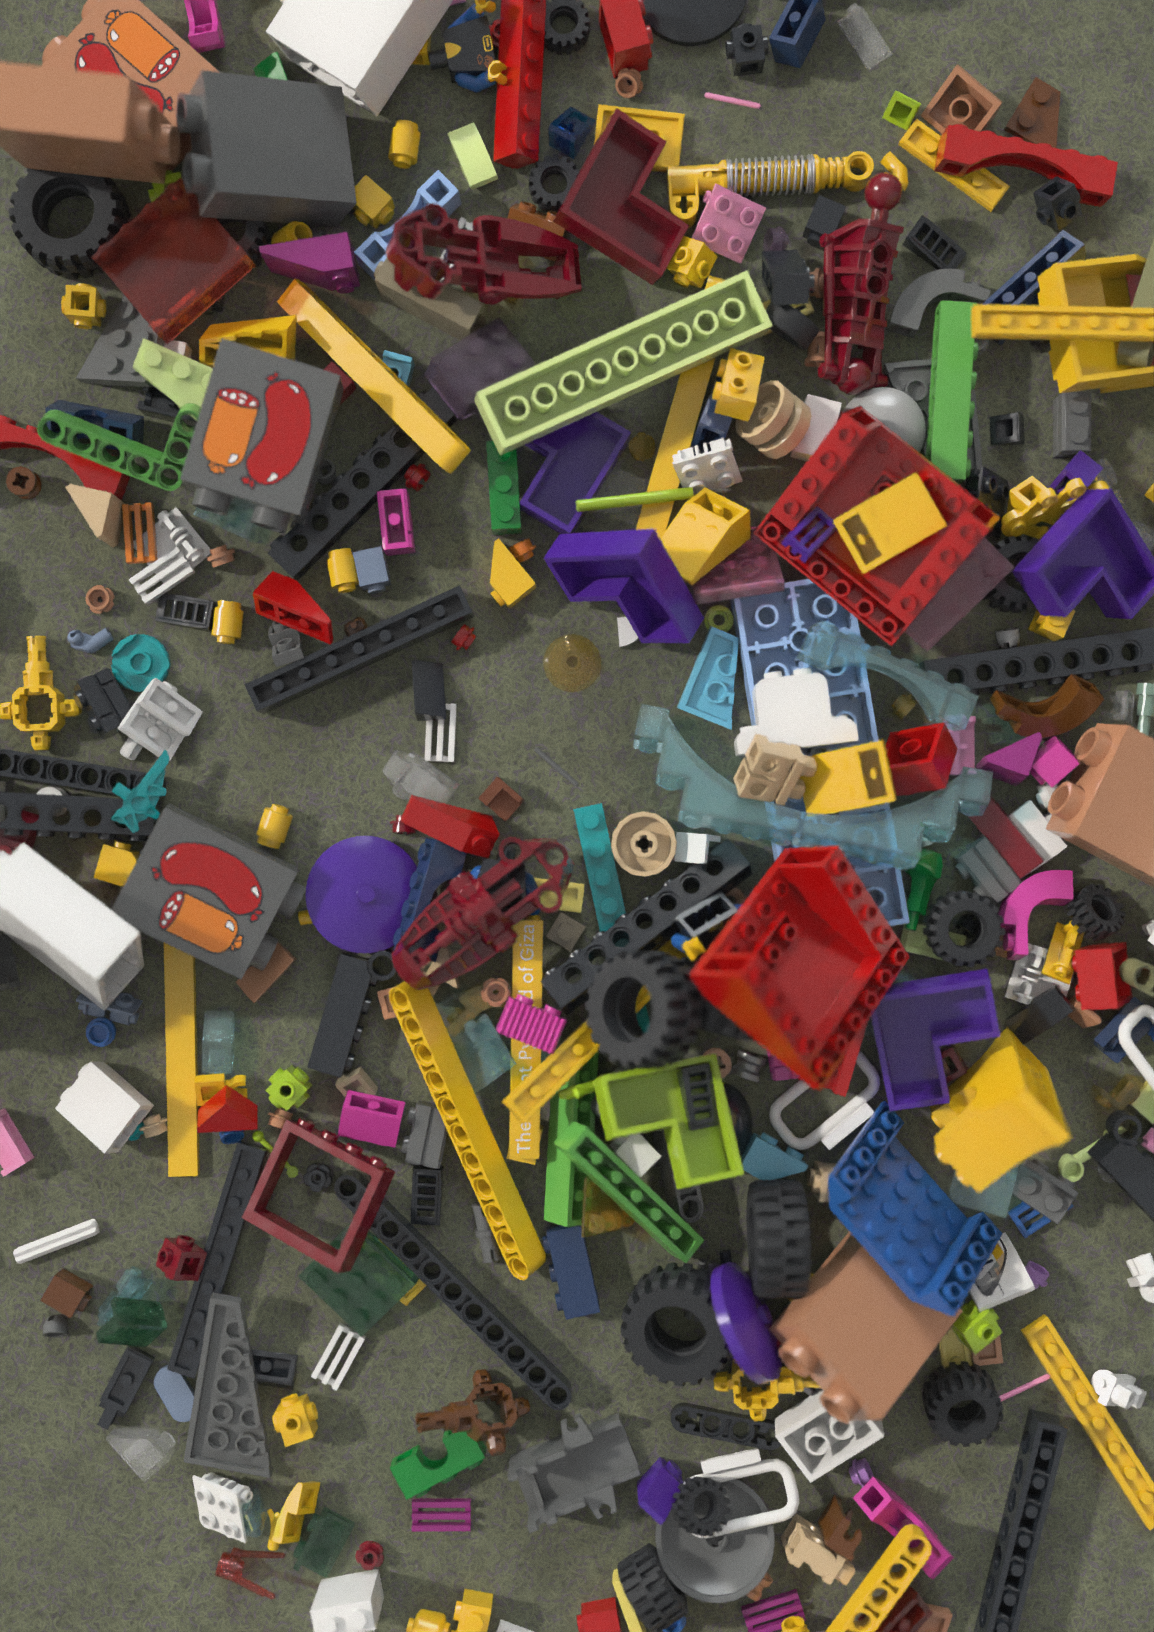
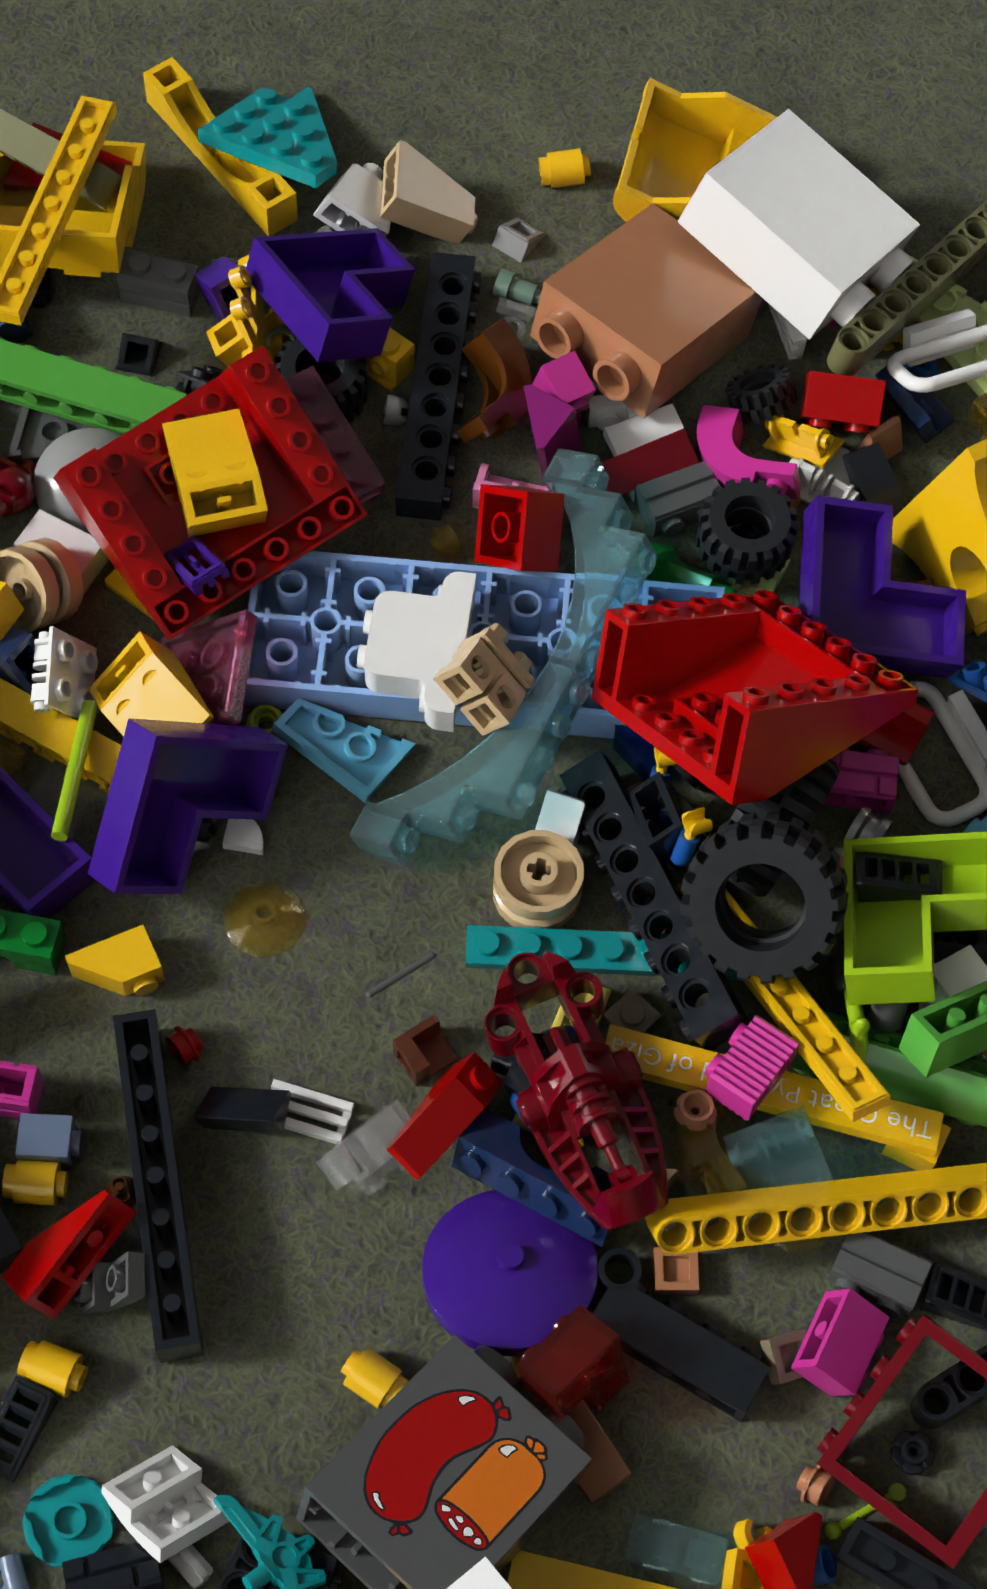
camera: 80 degrees left, 25 degrees down
lime brick [266,1065,312,1111] -> none
dark red plate [390,815,416,834] -> none
orange plate [508,538,536,563] -> none
clear light blue arch [796,621,979,732] -> none
yellow slope [799,740,897,817] -> none
none -> clear red brick [517,1304,630,1420]

